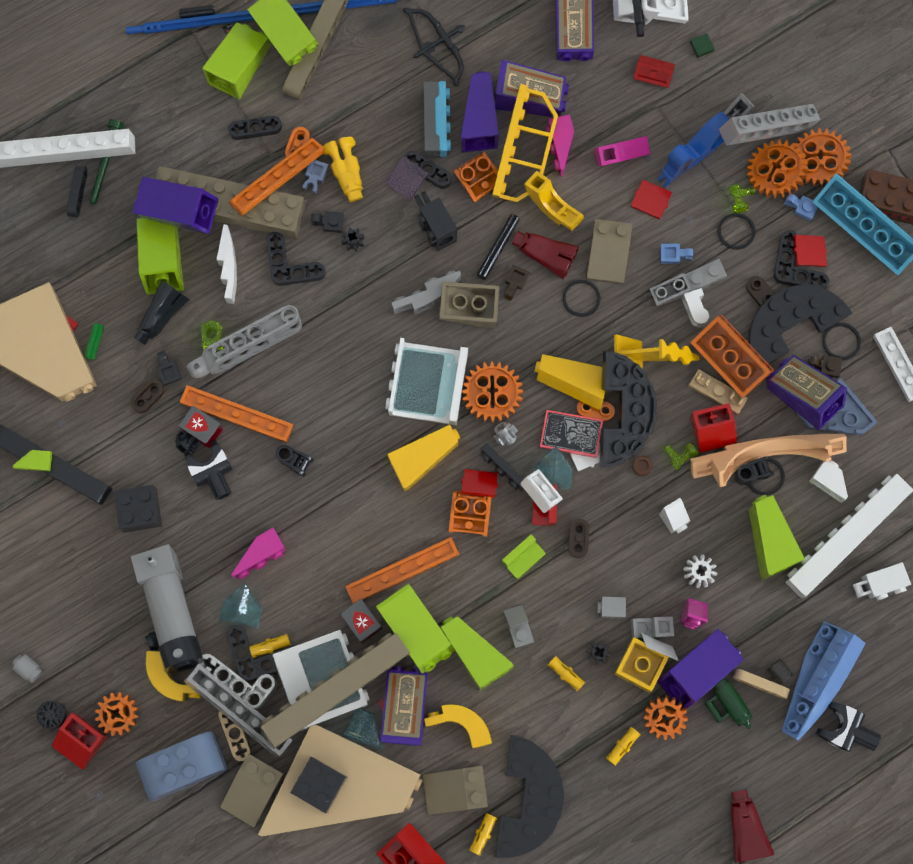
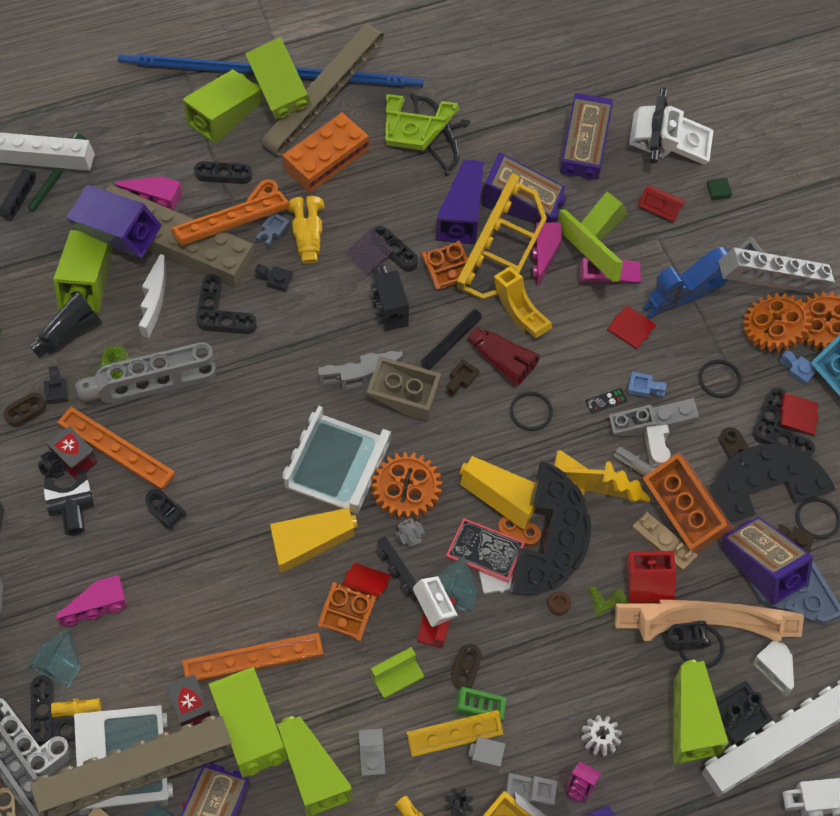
camera: 10 degrees right, 15 degrees down
black axle [179,5,215,19] -> none
black gear [341,228,365,252] -> none
piece [424,81,451,158] -> none
dark tan slope [587,219,632,284] -> none
white slope [659,498,690,534] -> none
clear neon green piece [729,184,755,213] -> none
none -> dark pink slope [115,176,182,211]
none -> orange brick [282,112,369,193]
none -> lime wing [385,94,459,151]
none -> yellow tile [406,710,504,757]
none -> bright green slope [454,687,506,721]
none -> lime tile [557,210,623,282]
none -> lime slope [581,192,628,241]
none -> black sticker [584,388,628,414]
none -> light grey axle [614,447,656,476]
none -> black plate [716,681,774,745]

